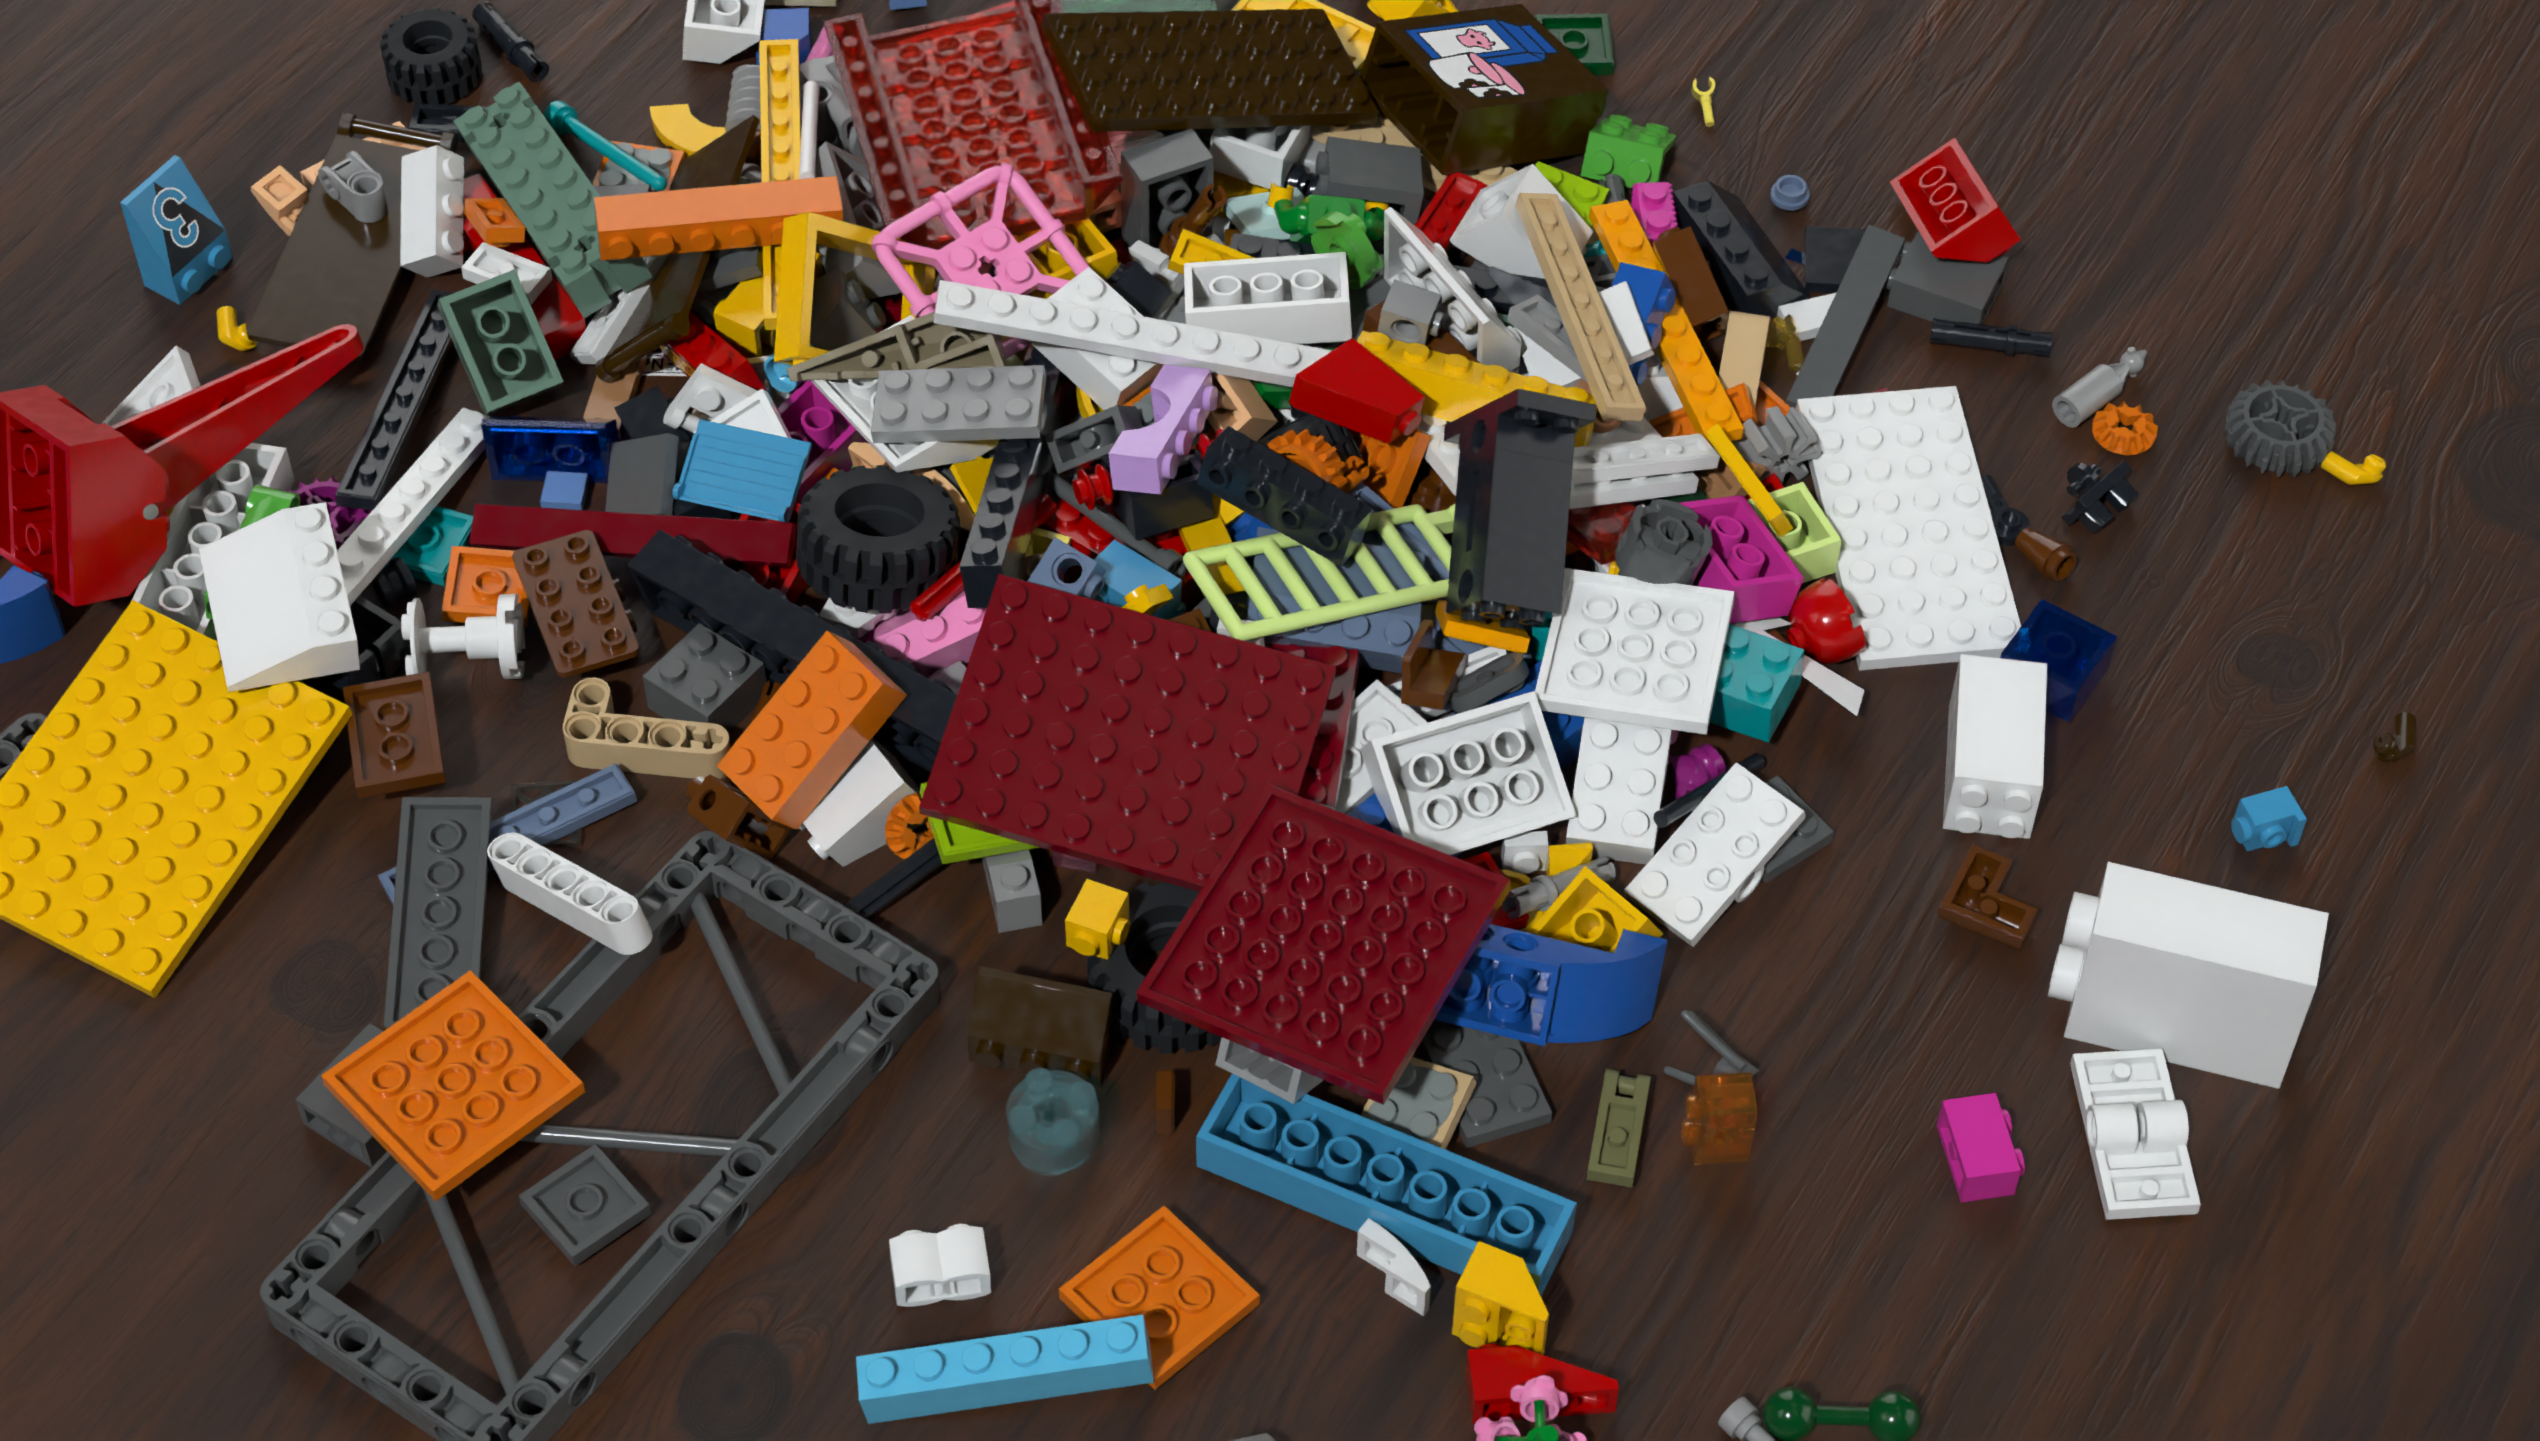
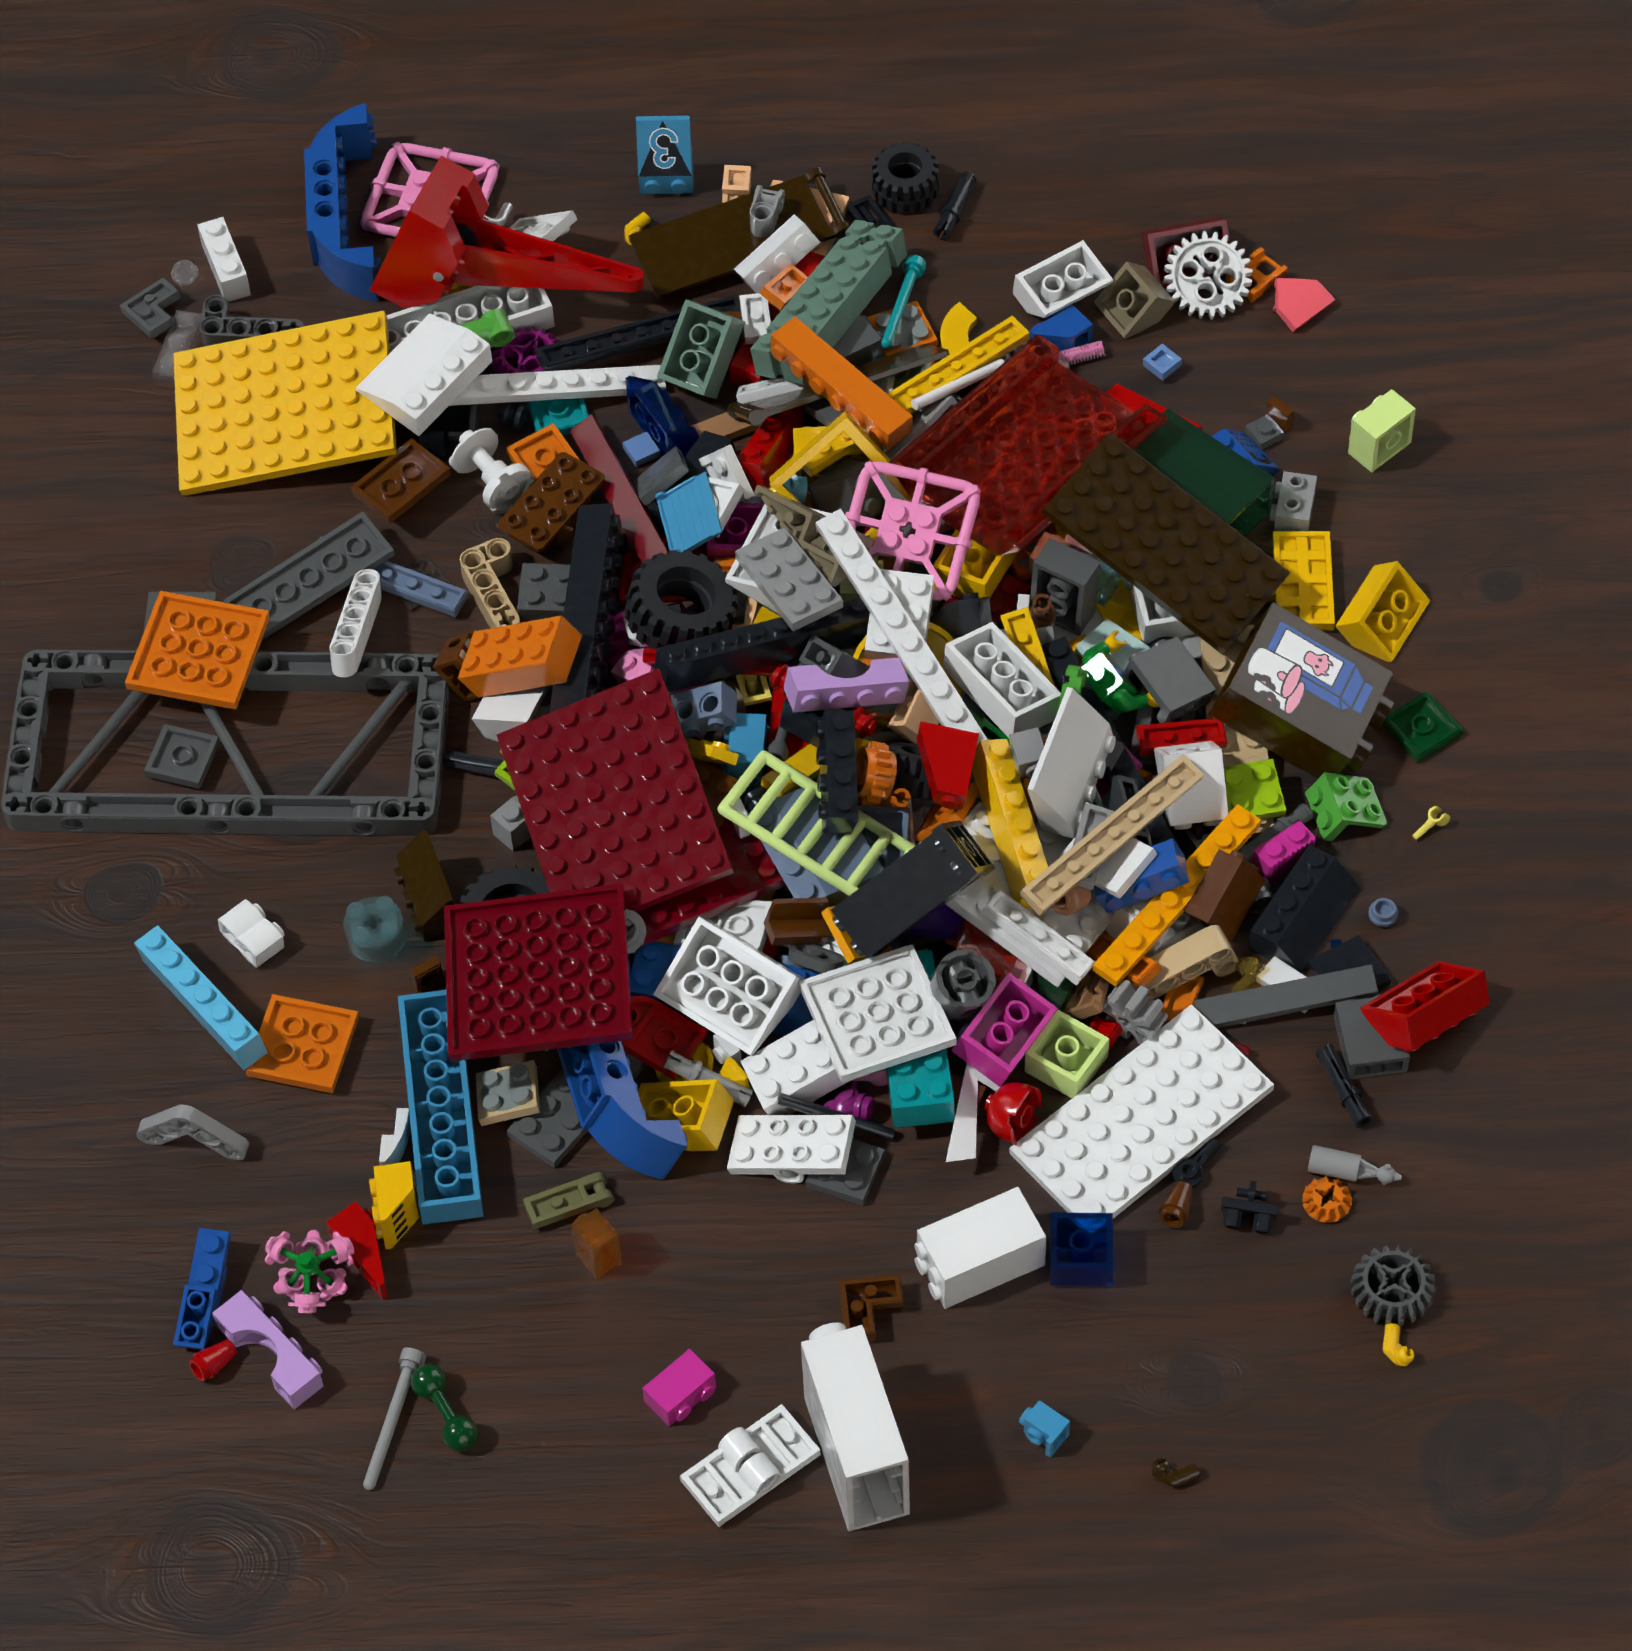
camera: 60 degrees right, 5 degrees up
yellow brick [1065,879,1130,960] -> none
dark grey plant [1663,1010,1761,1102] -> none
yellow tile [1706,423,1794,537] -> none

